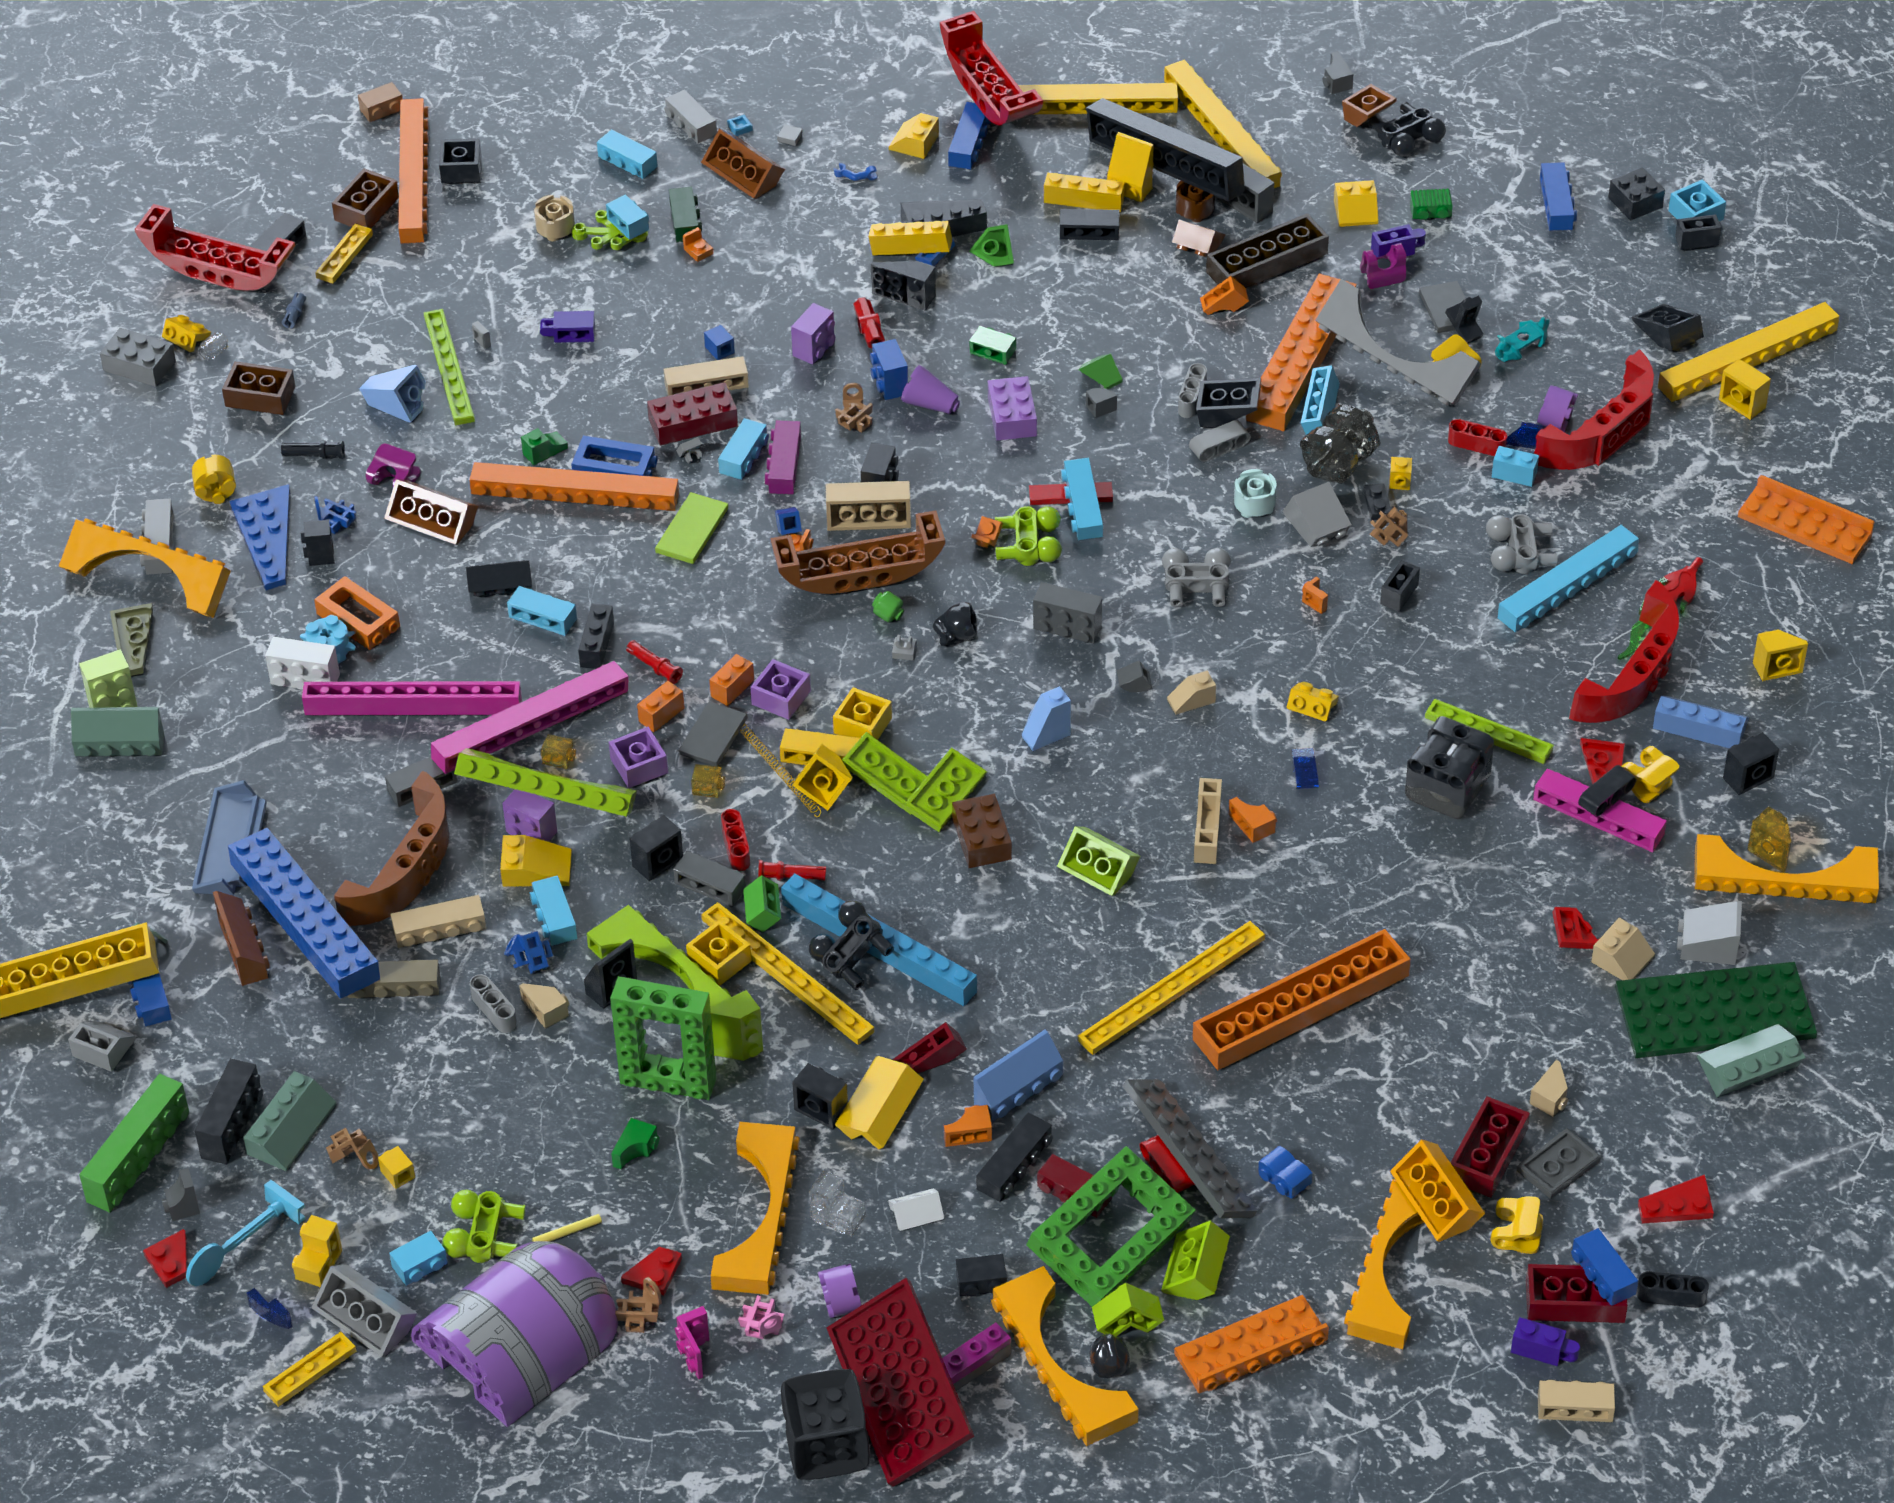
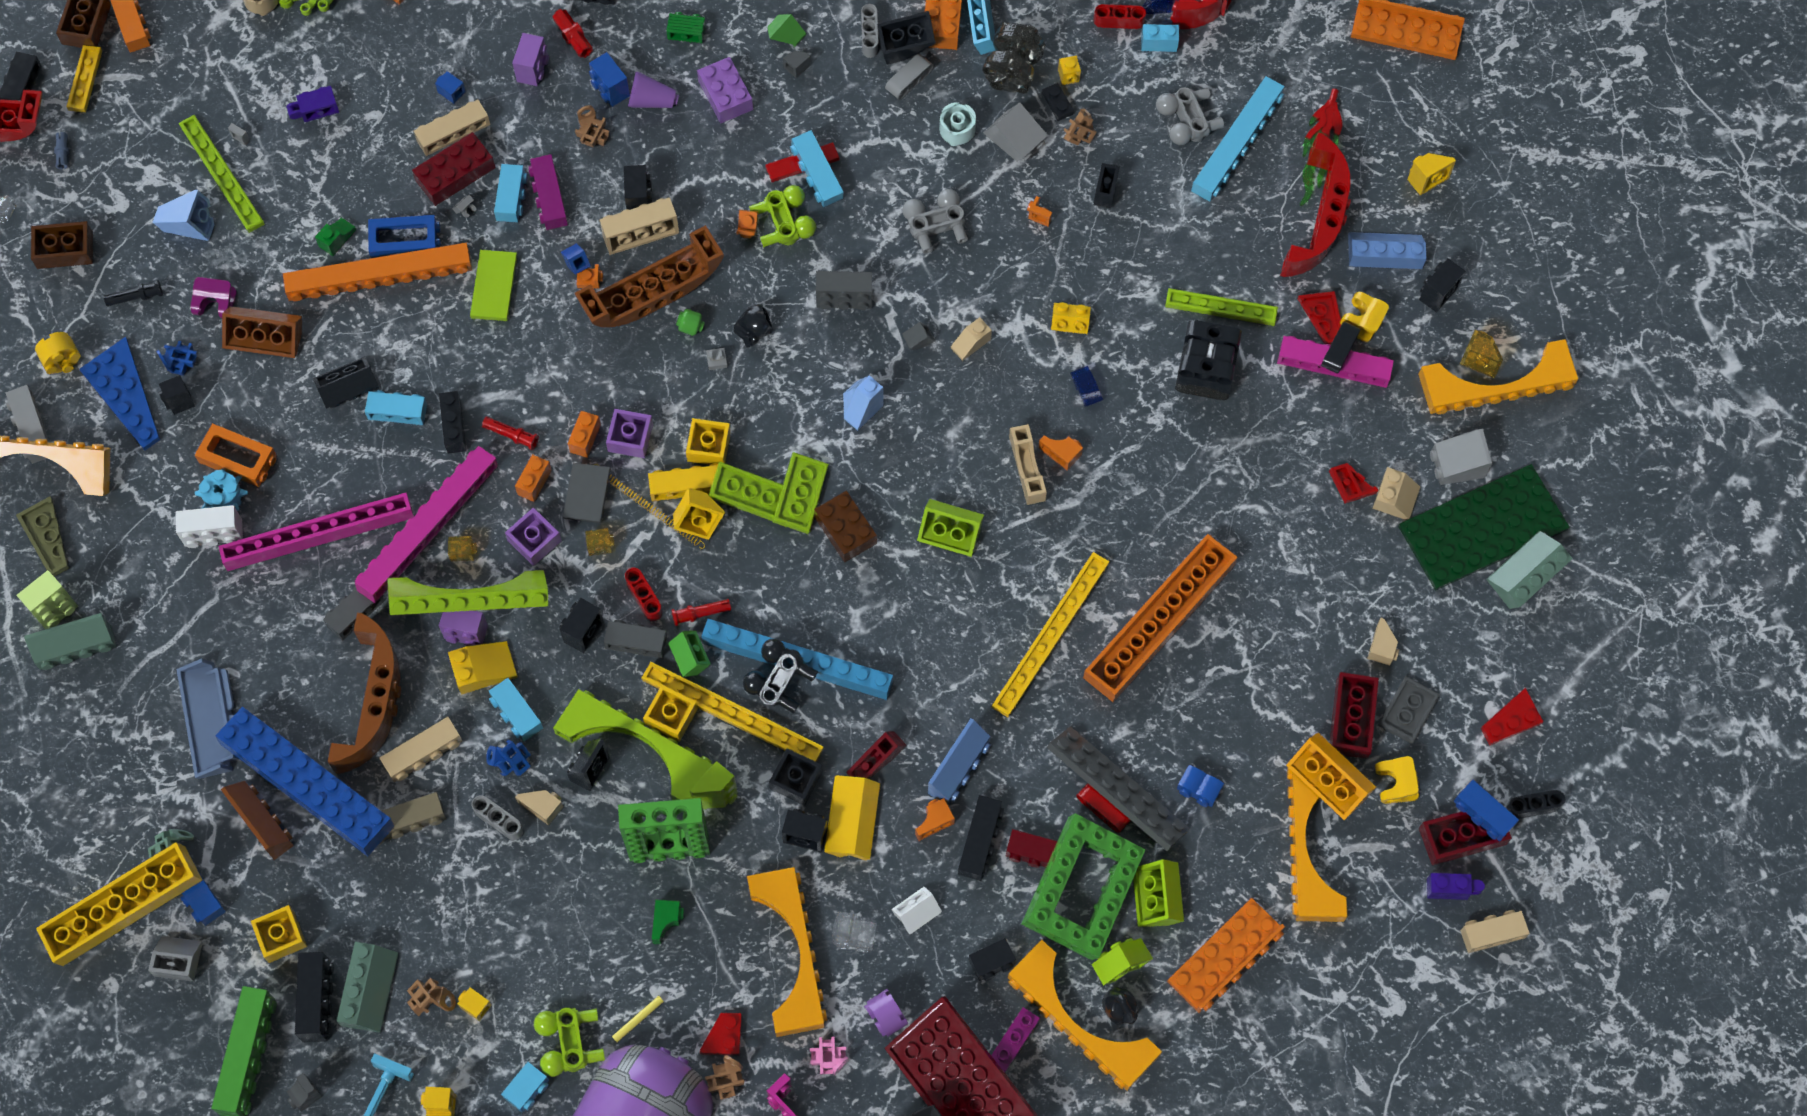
camera: 20 degrees left, 20 degrees up
none -> yellow brick [251,905,307,963]
none -> black brick [769,748,823,806]

